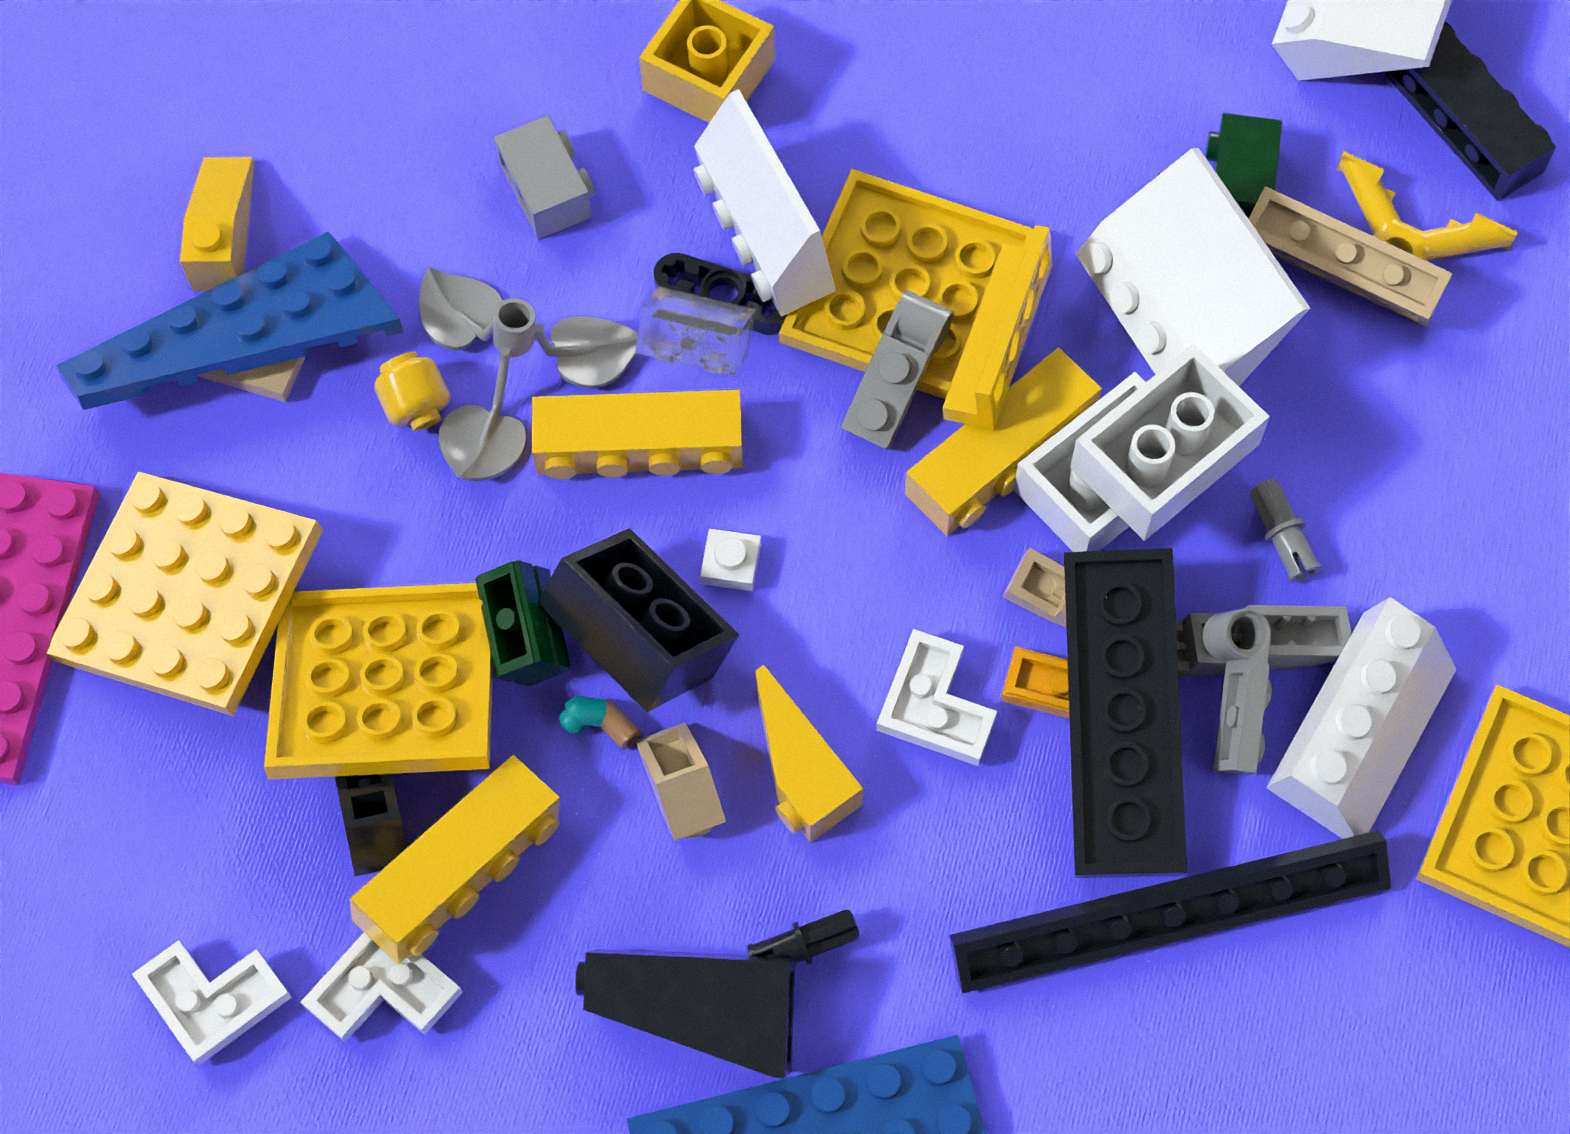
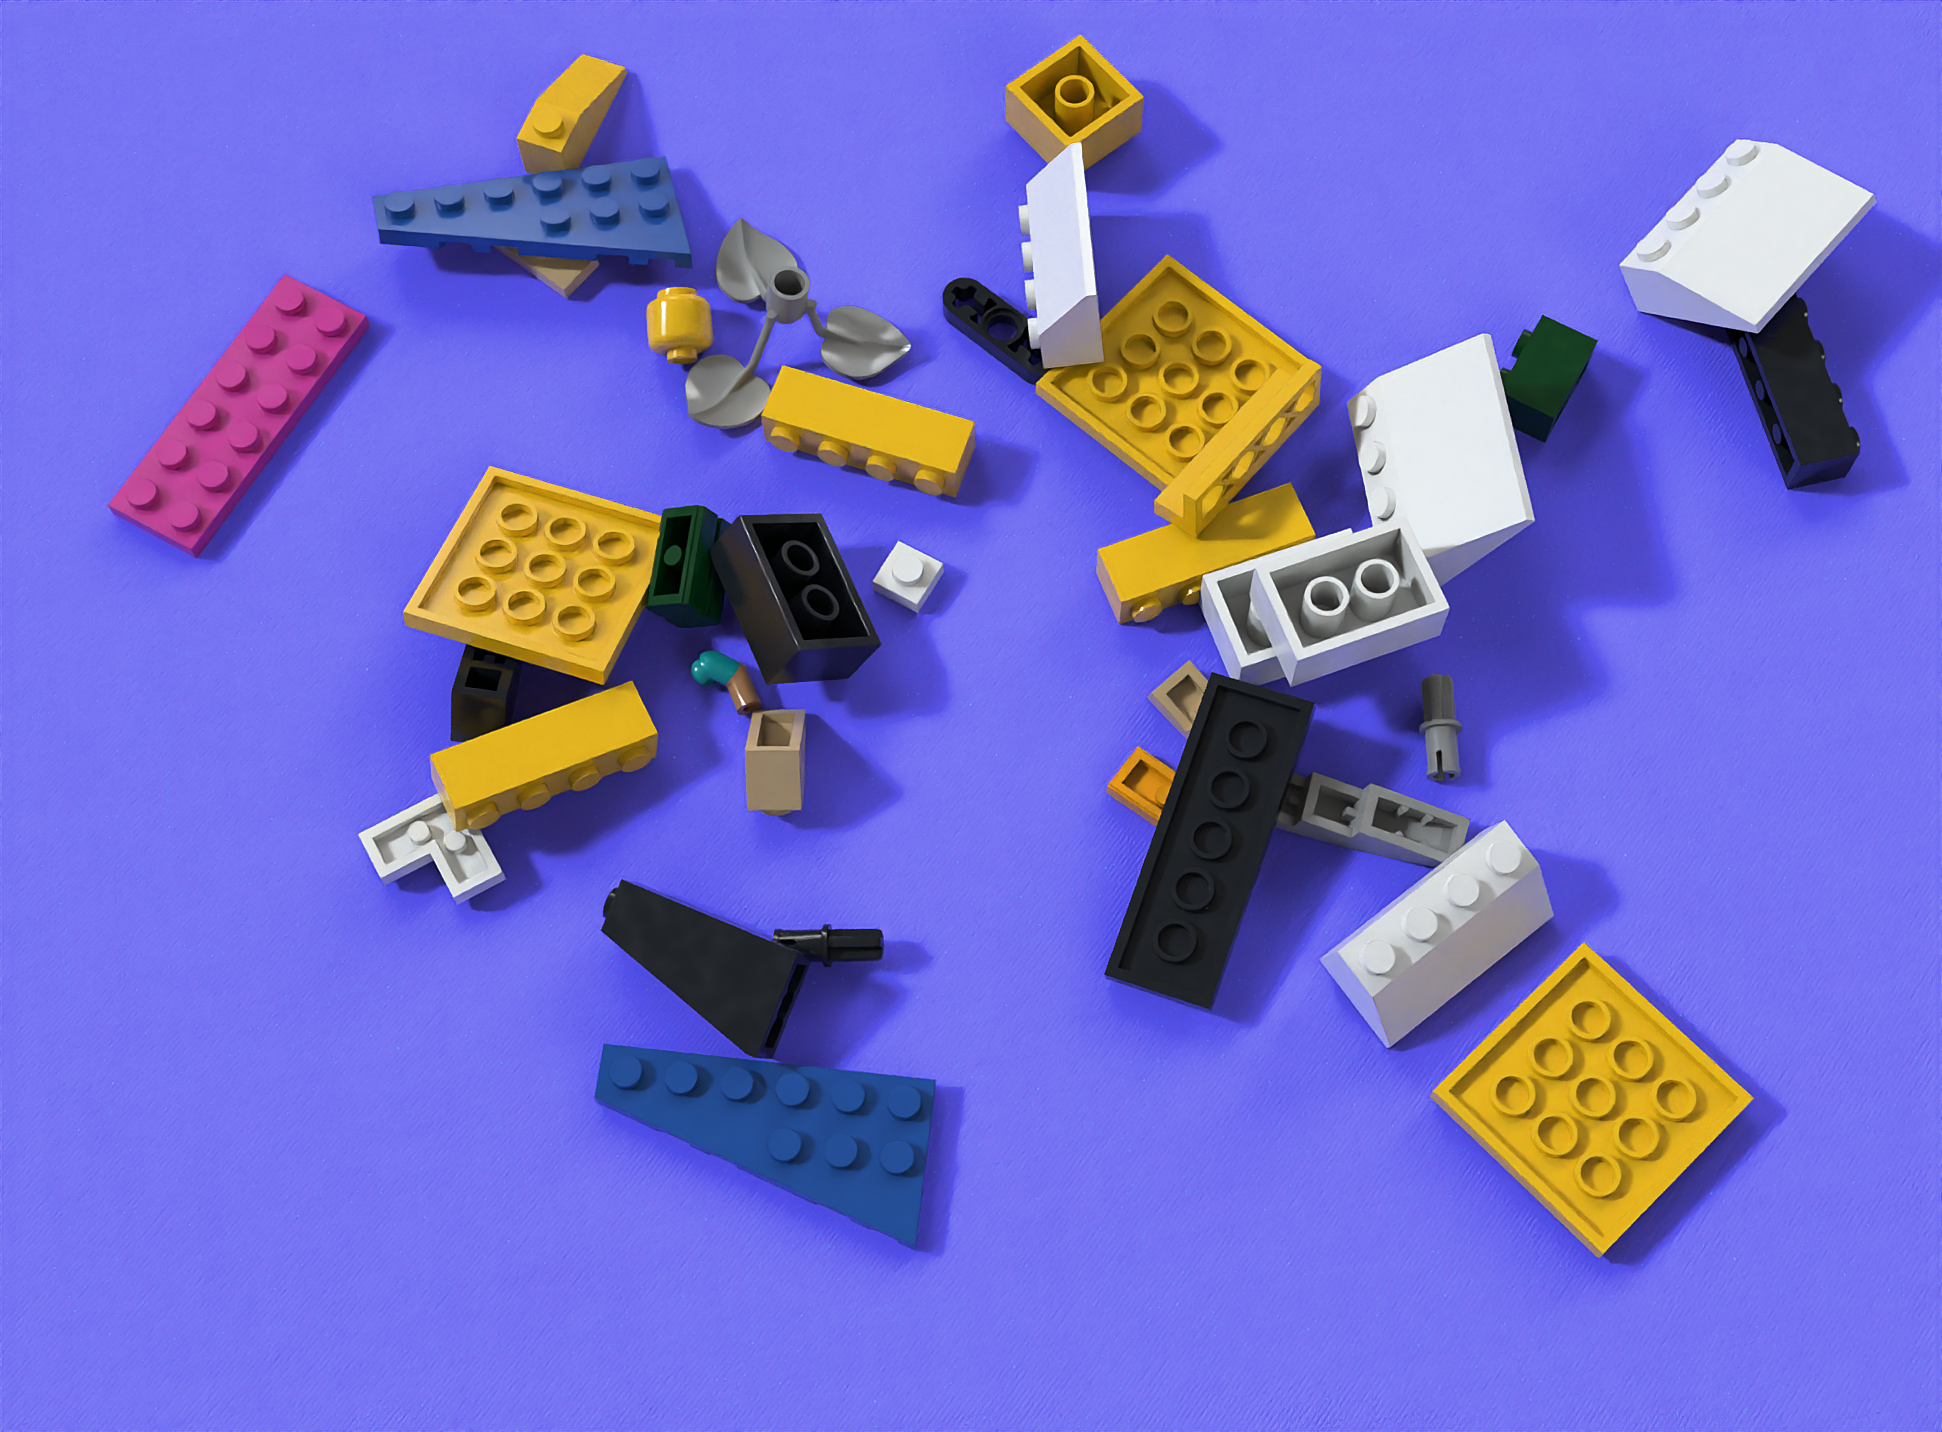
camera: 20 degrees right, 0 degrees up
yellow plate [46,471,323,716] -> none
white plate [132,940,292,1066] -> none
light grey brick [493,115,595,240] -> none
clear brick [635,287,756,376] -> none
yellow slope [755,665,863,843] -> none
light grey plate [840,290,955,449] -> none
white plate [876,629,997,766] -> none
black plate [949,830,1391,994] -> none
light grey plate [1202,608,1272,774] -> none
tan fence [1249,186,1453,328] -> none
yellow piece [1337,151,1518,261] -> none

